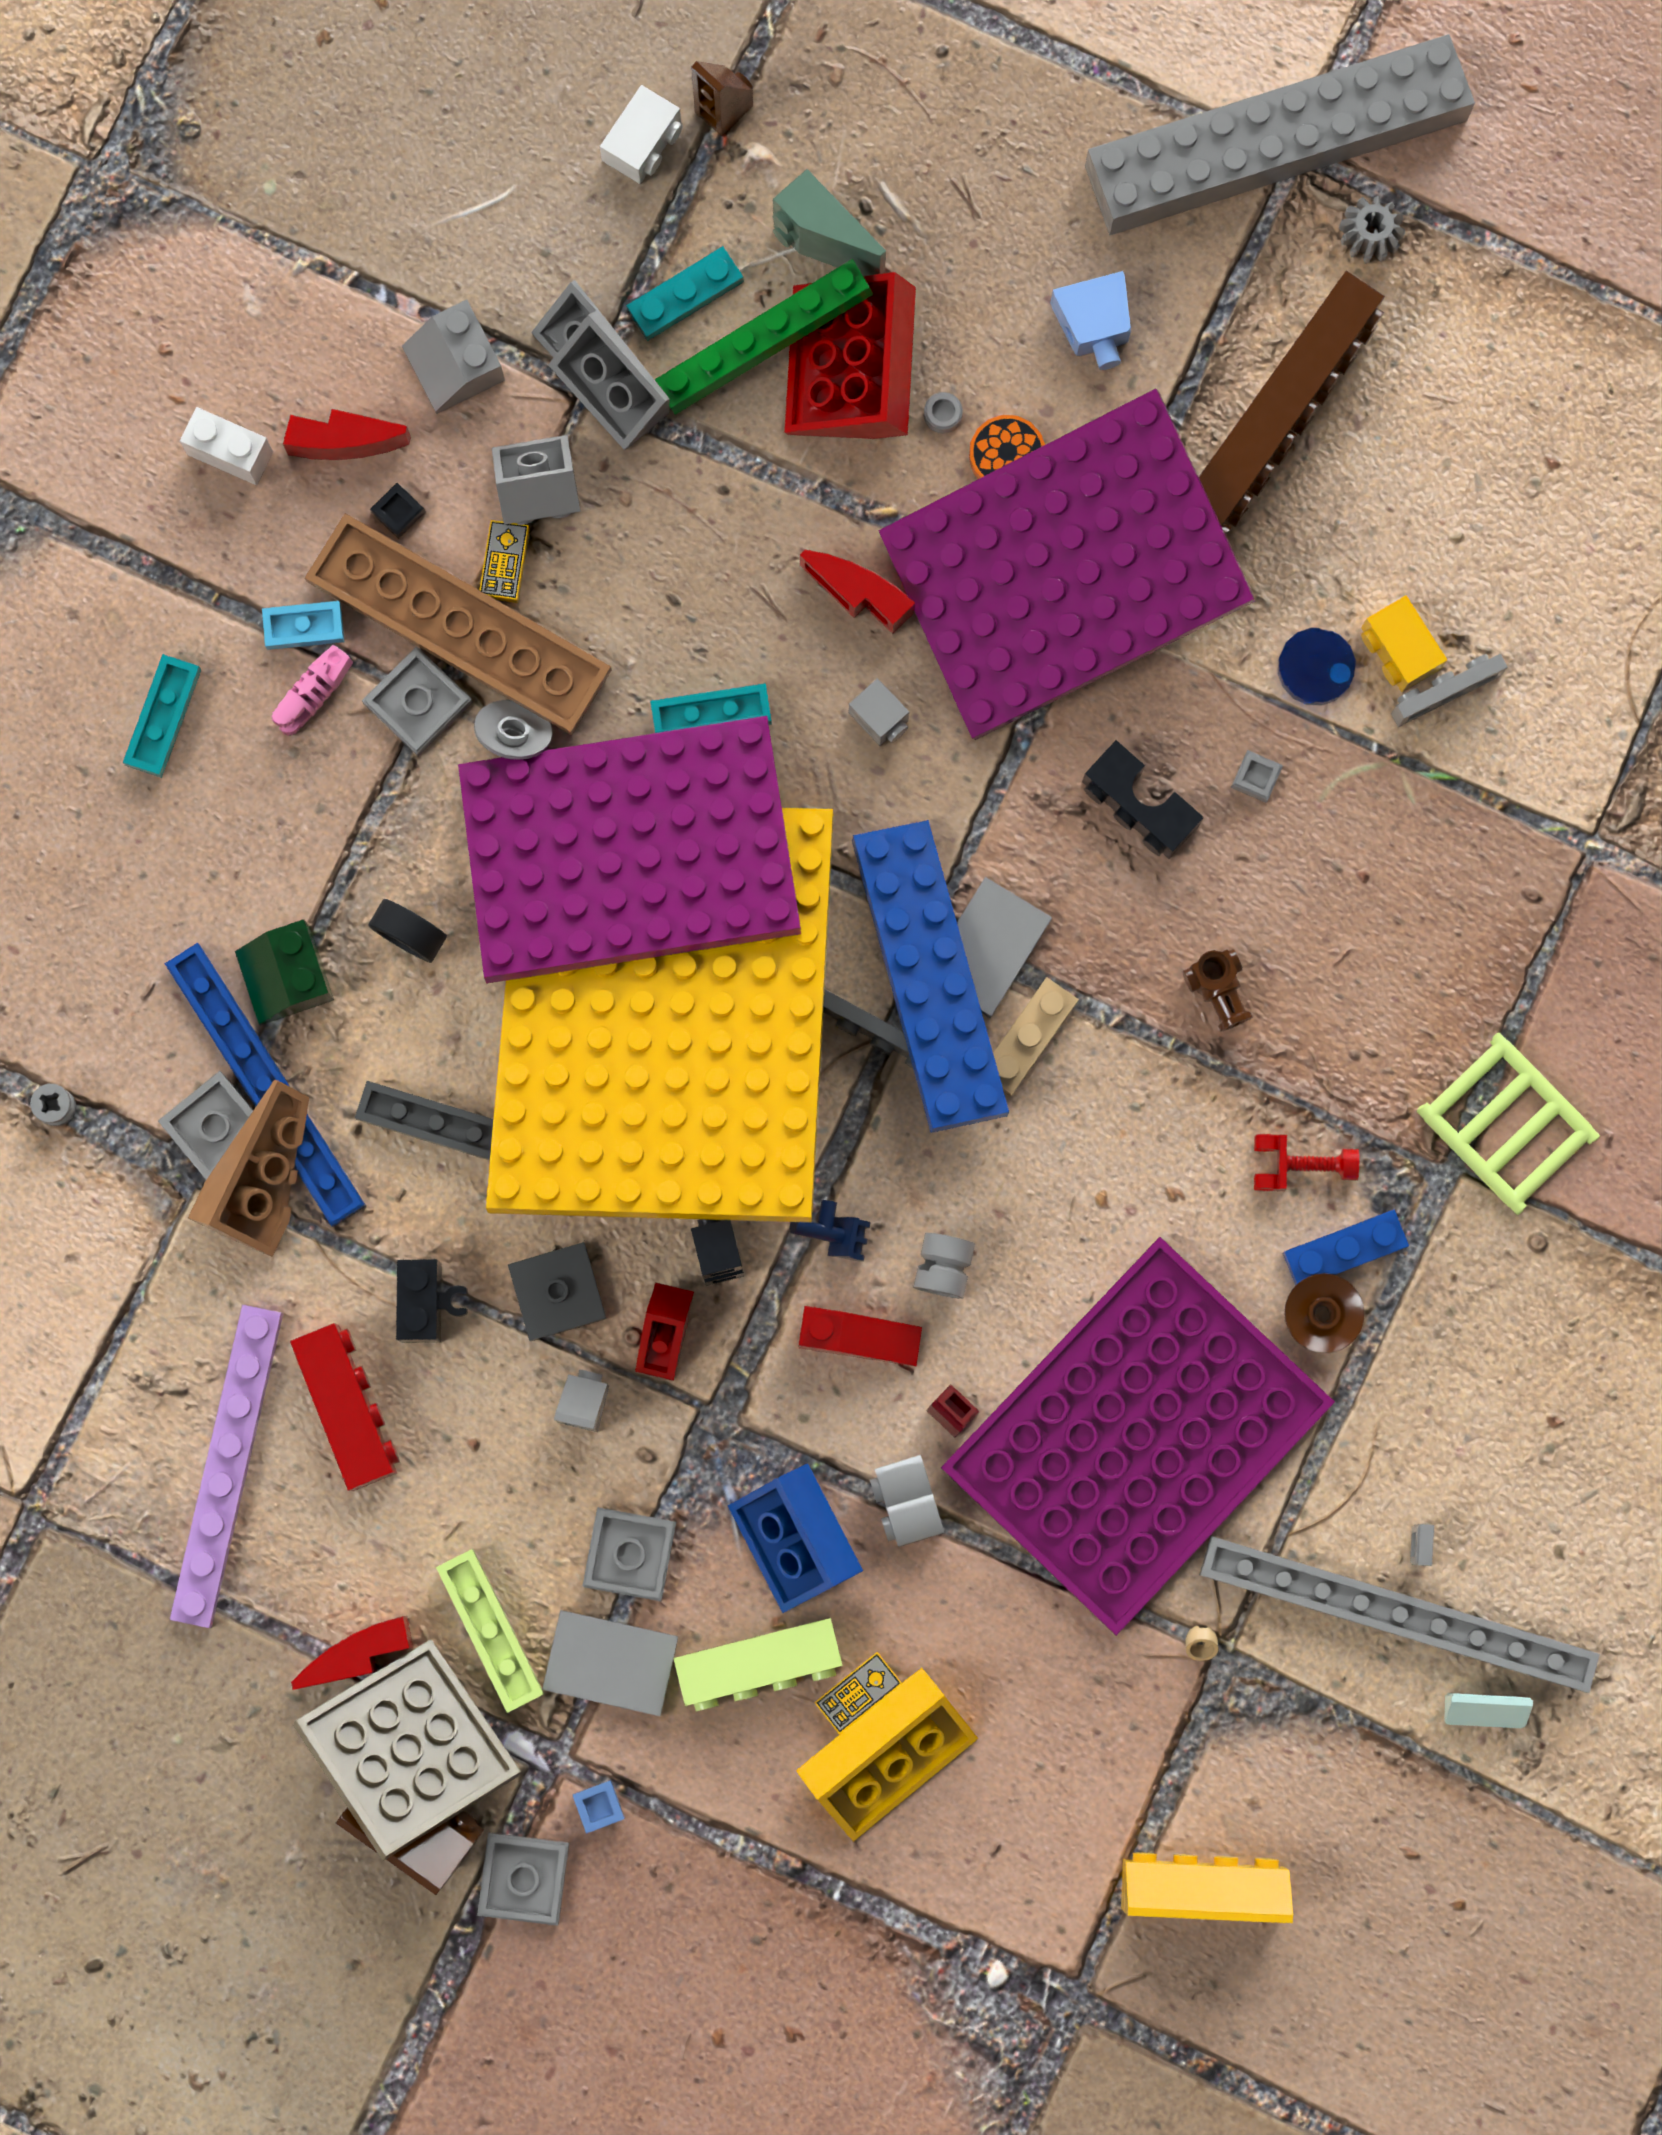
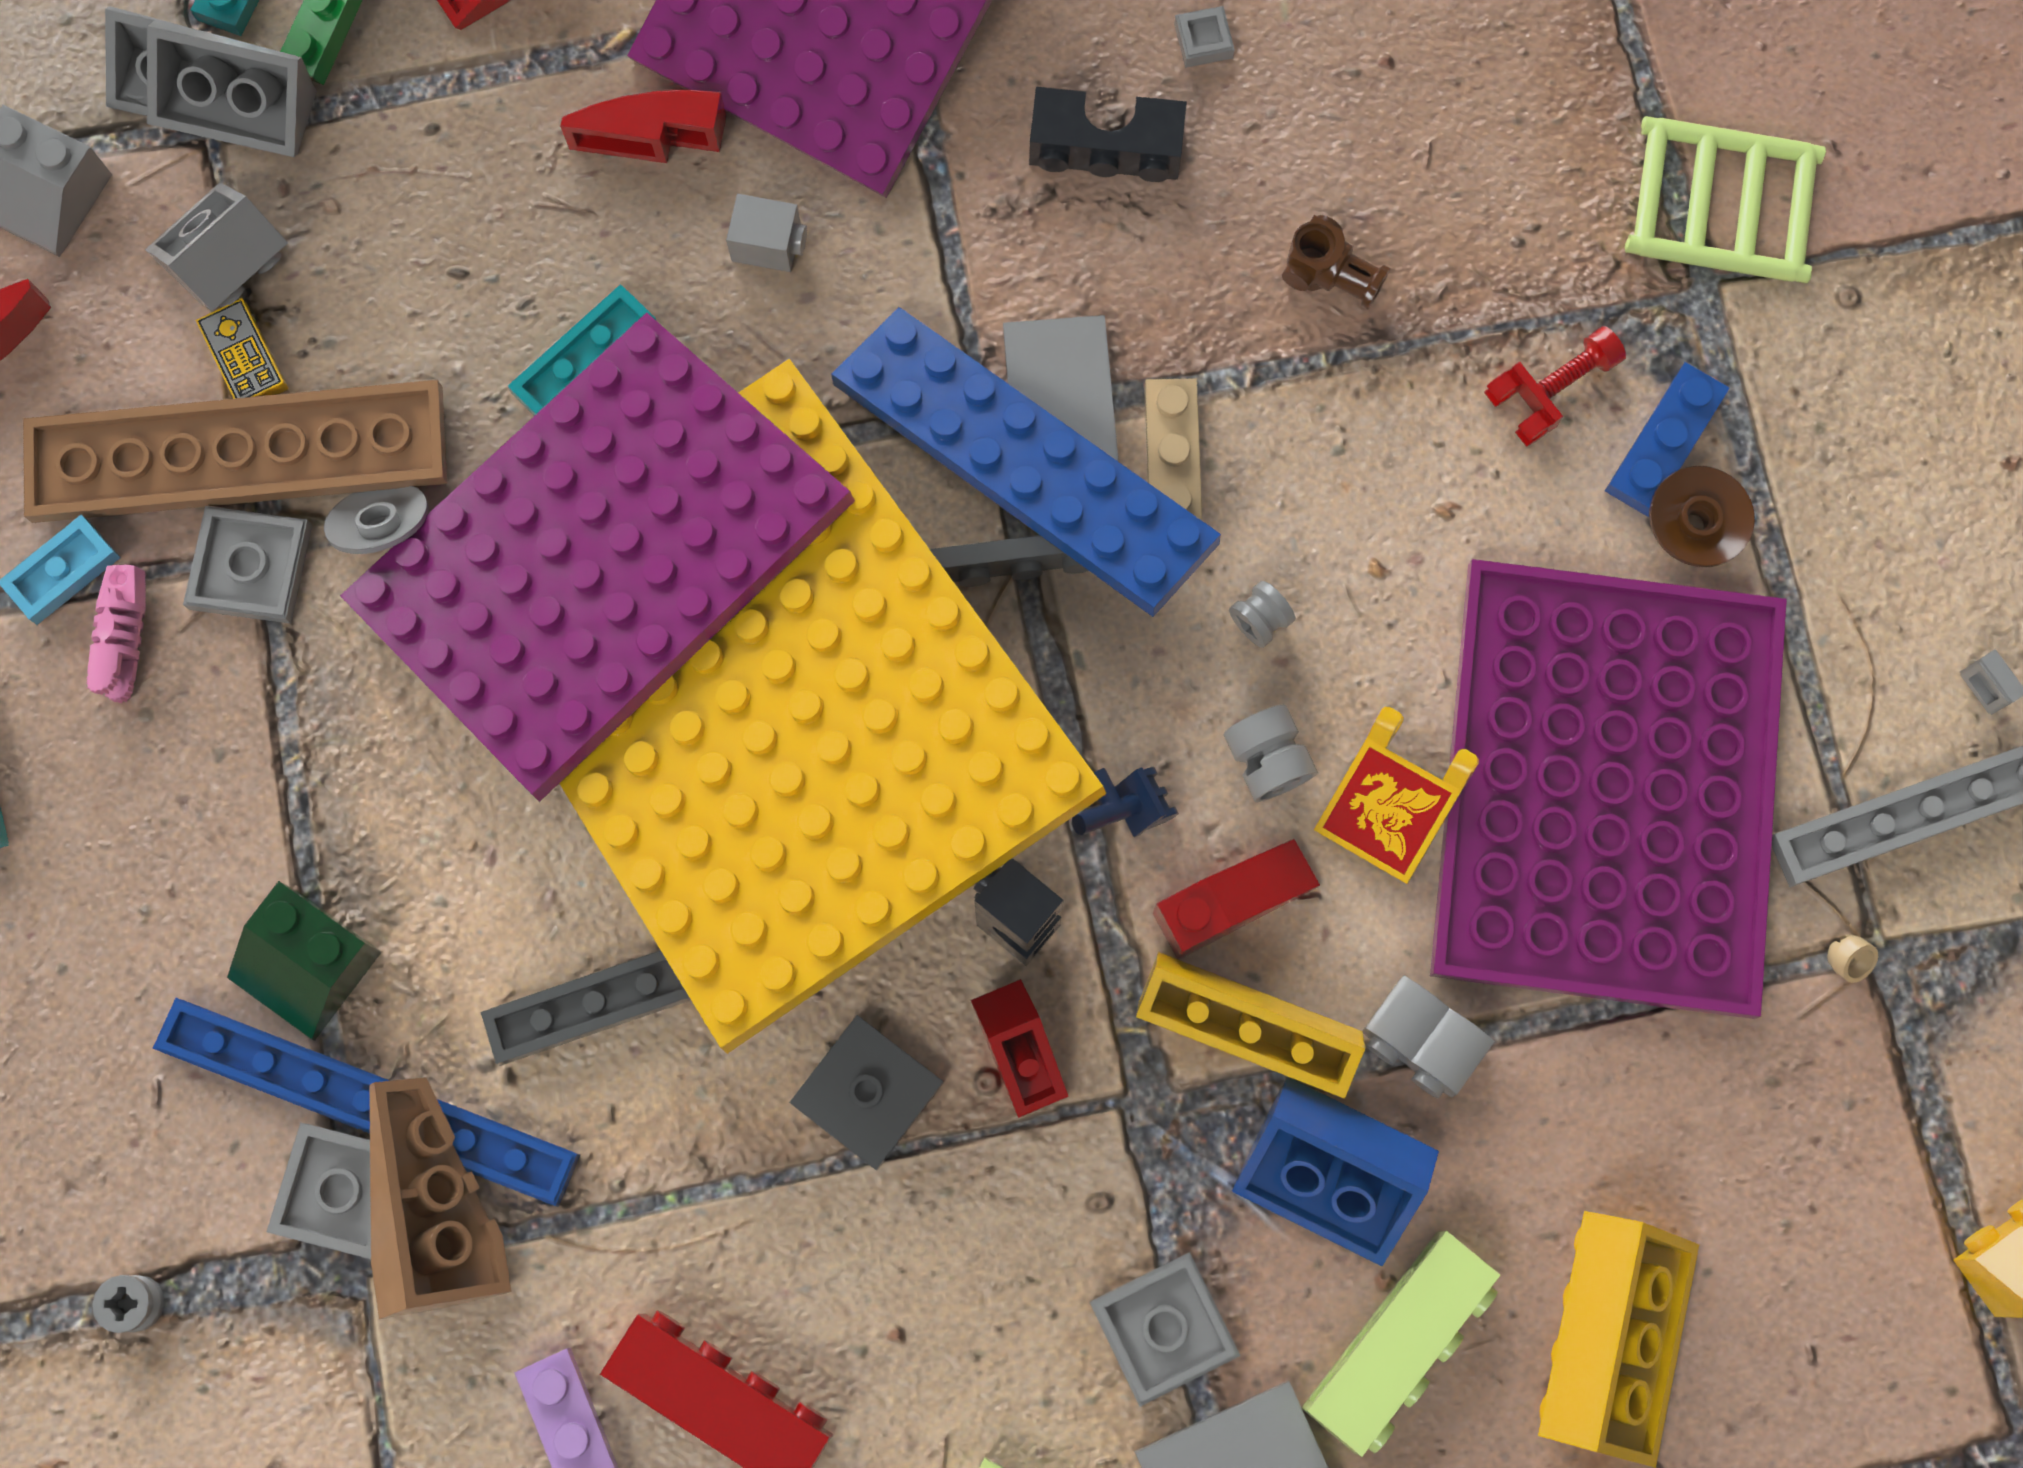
camera: 35 degrees left, 5 degrees down
black tyre [368,899,447,963] -> none
black tile [370,483,426,539] -> none
black brick [396,1259,468,1343] -> none
light grey slope [554,1370,609,1432] -> none
tile [814,1652,902,1735] -> none
dark red slope [926,1384,979,1438] -> none
none -> yellow brick [1136,952,1365,1099]
none -> light grey wheel [1229,581,1296,648]
none -> flag [1314,706,1479,884]

